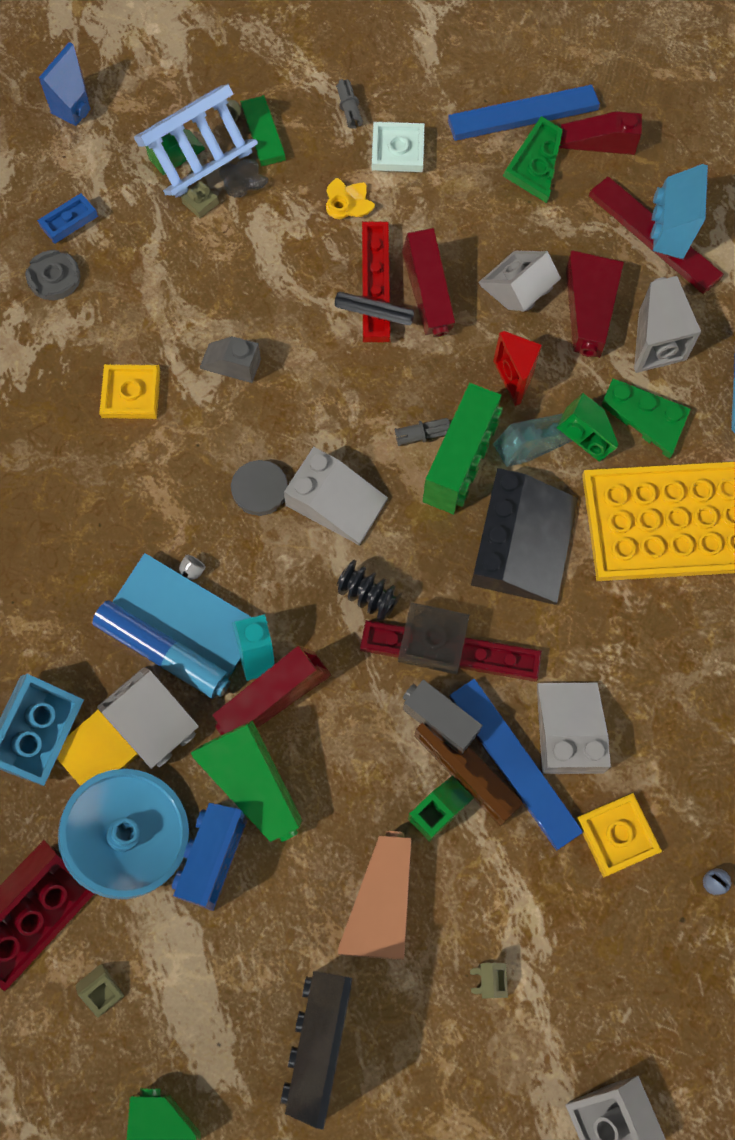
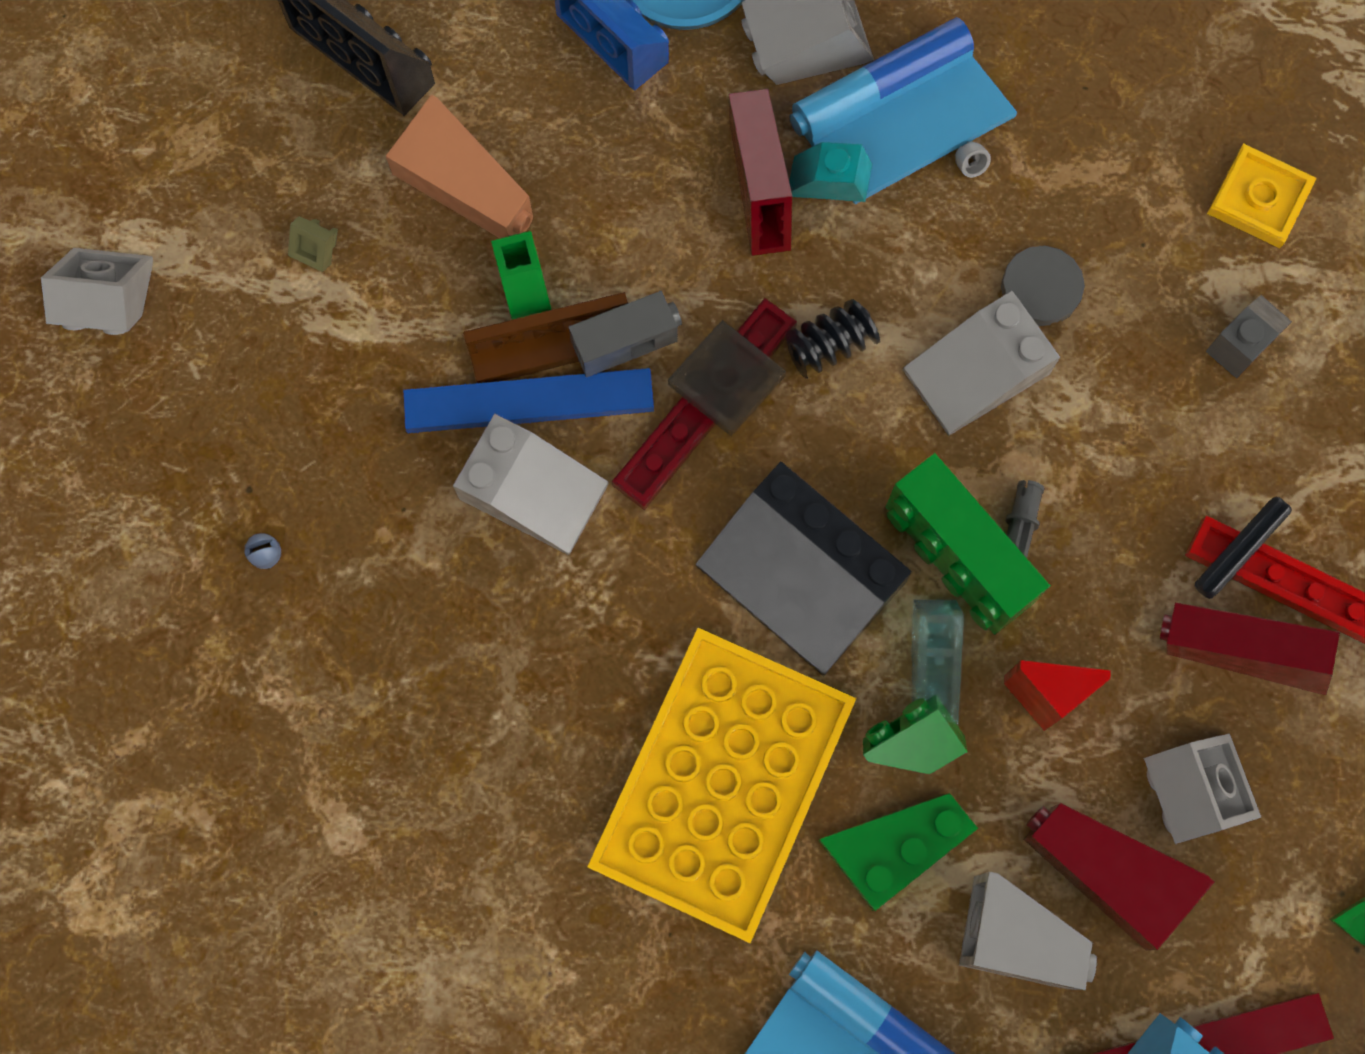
camera: 120 degrees right, 5 degrees up
green slope [191,720,303,842] -> none
yellow tile [576,793,662,878] -> none

